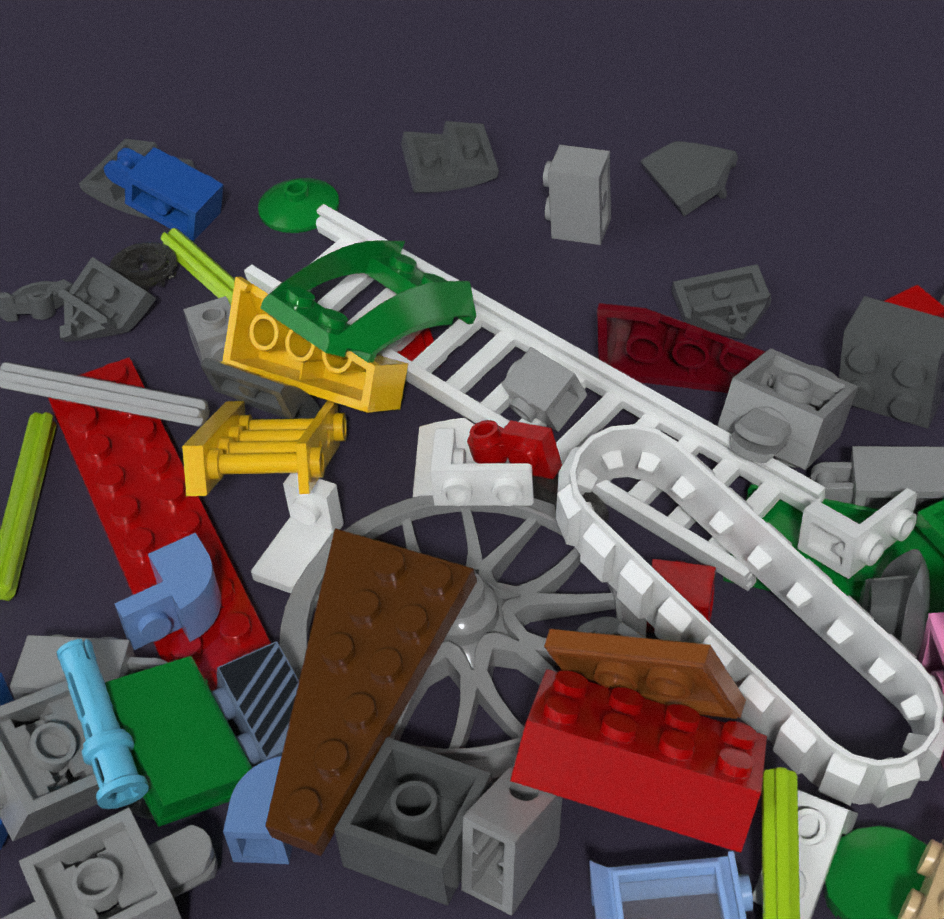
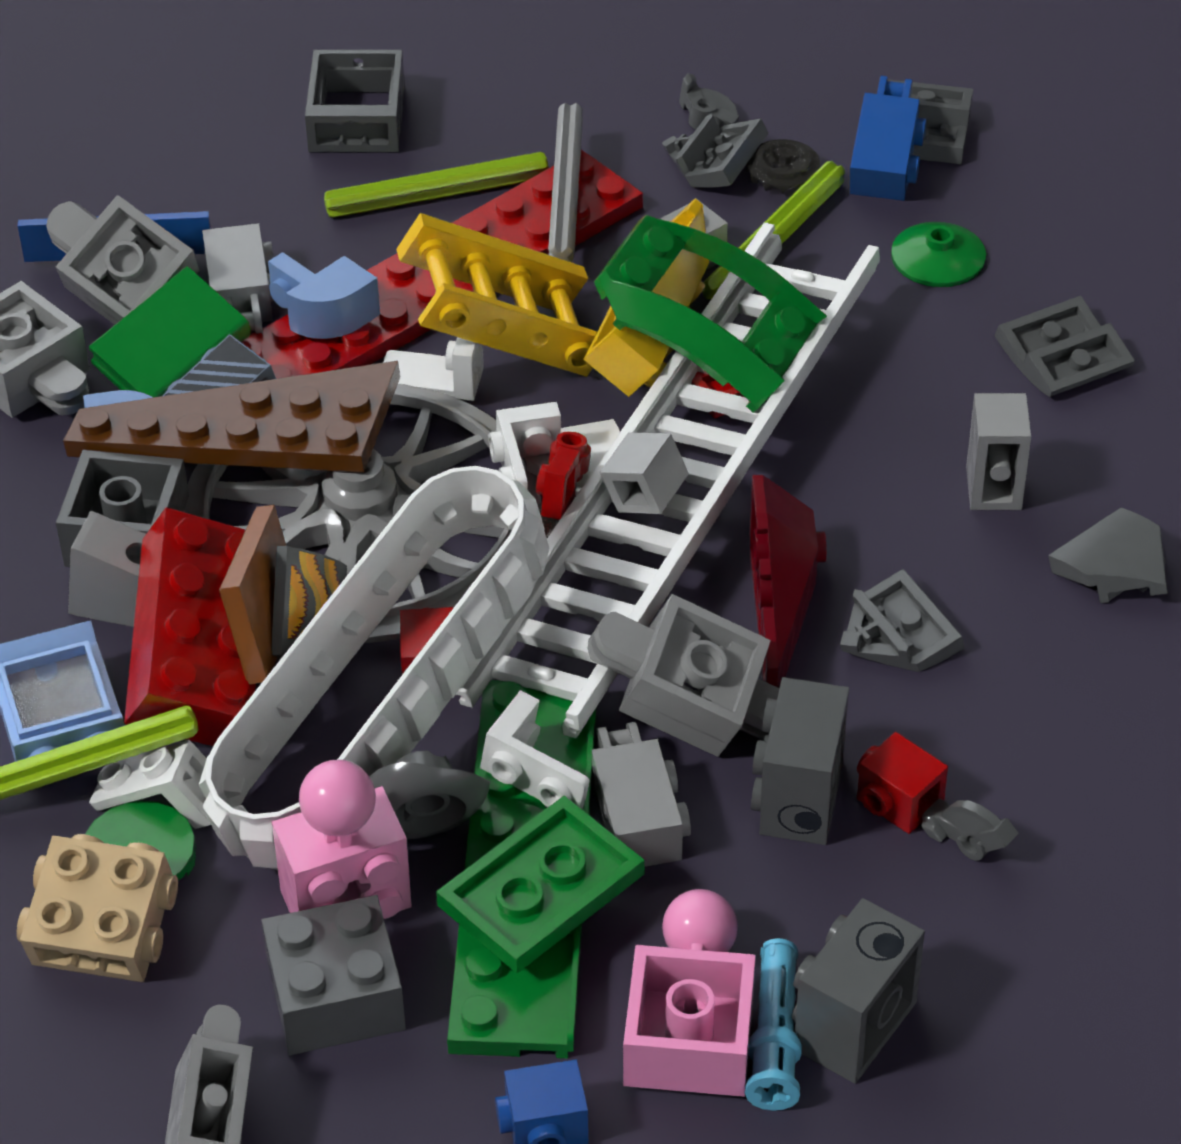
camera: 70 degrees right, 0 degrees up
medium azure pin [57,639,149,809] -> none
dark grey slope [201,358,321,419] -> none

